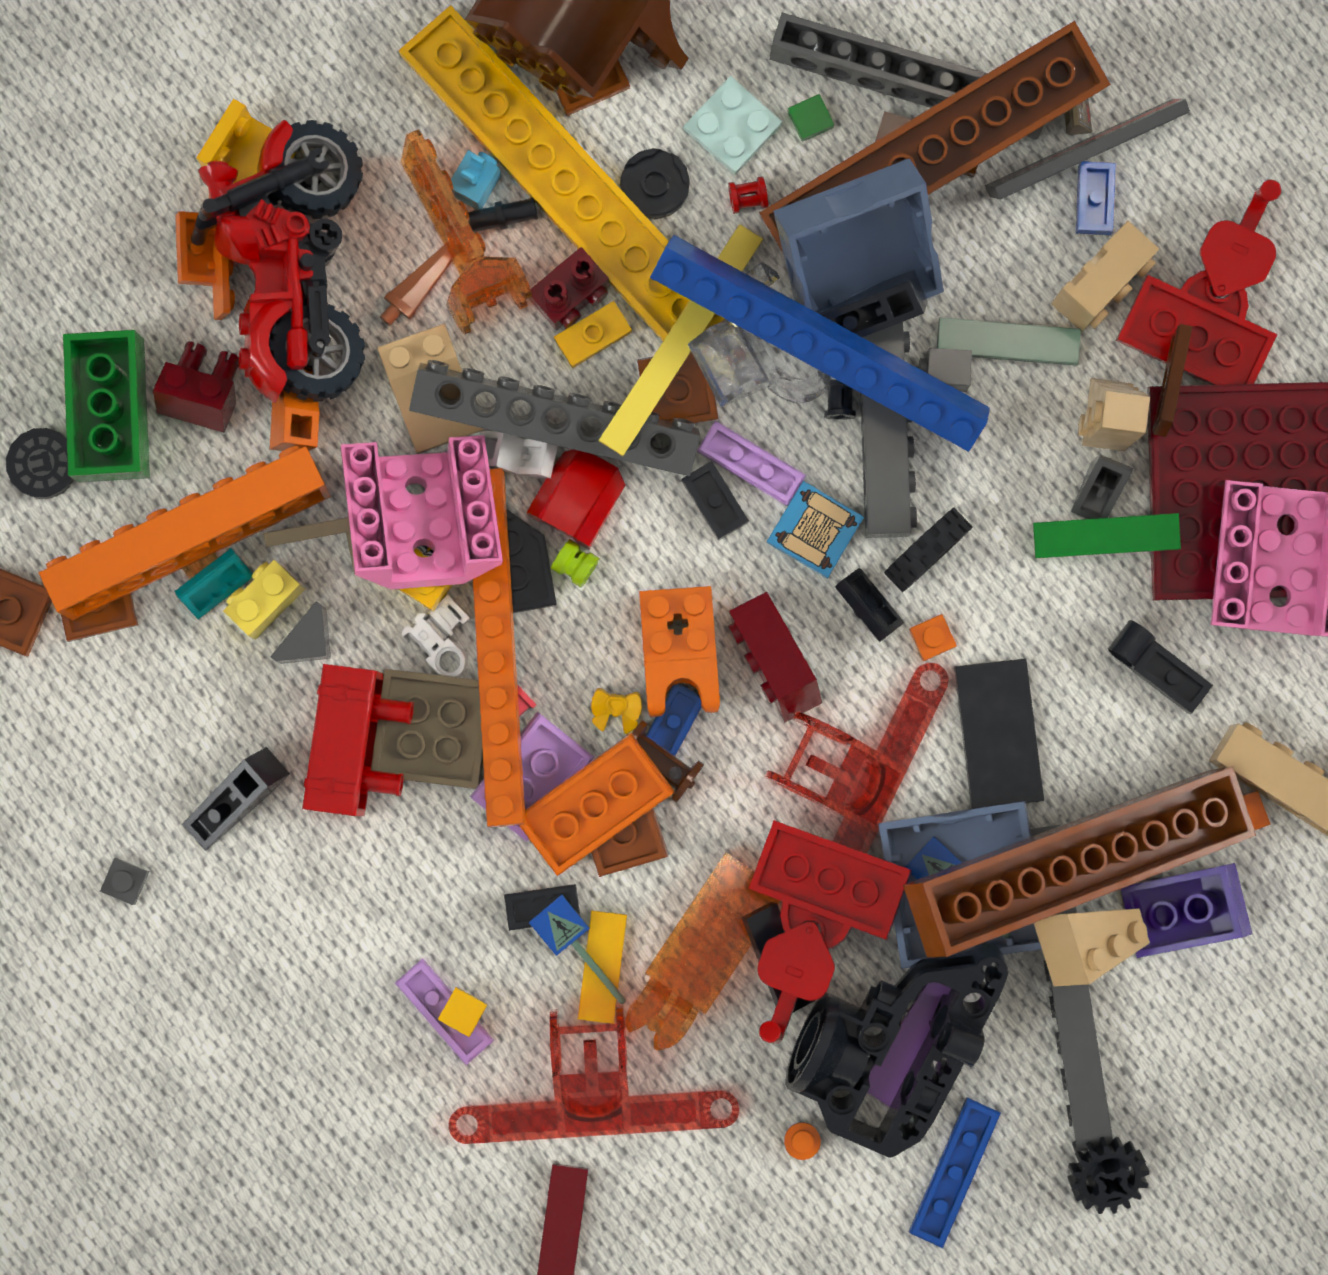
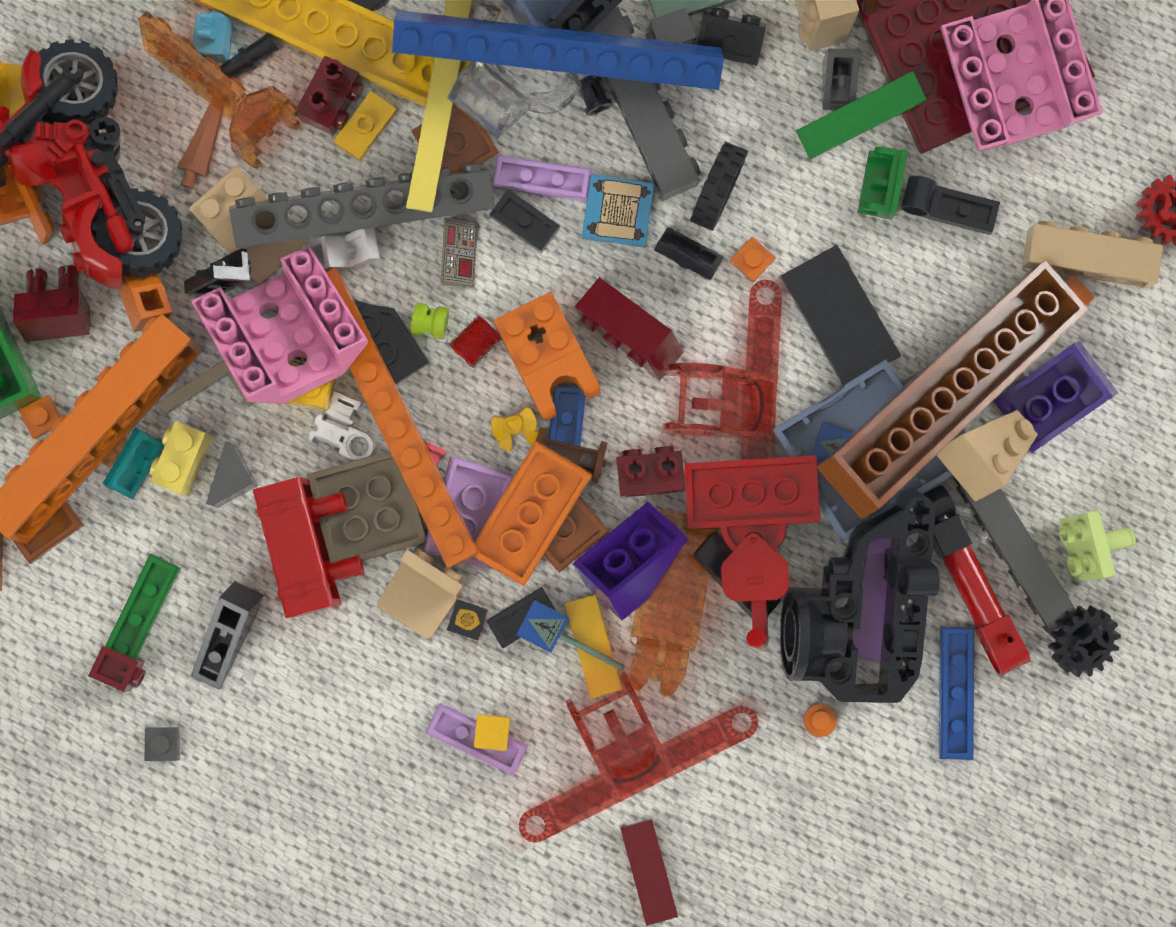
camera: 20 degrees left, 0 degrees up
red slope [526,449,626,550] -> none
none -> orange plate [19,395,60,439]
none -> dark red bracket [88,645,146,692]
none -> green tile [106,554,181,659]
none -> black bracket [184,249,251,295]
none -> tan bracket [377,548,465,639]
none -> slope [441,218,478,287]
none -> black tile [447,599,489,641]
none -> red piece [449,315,502,368]
none -> dark purple slope [573,502,687,621]
none -> dark red brick [616,446,686,498]
none -> black bracket [697,7,766,66]
none -> green hinge [857,147,908,220]
none -> red piece [913,485,1031,676]
none -> yellowish green plate [1059,510,1136,582]

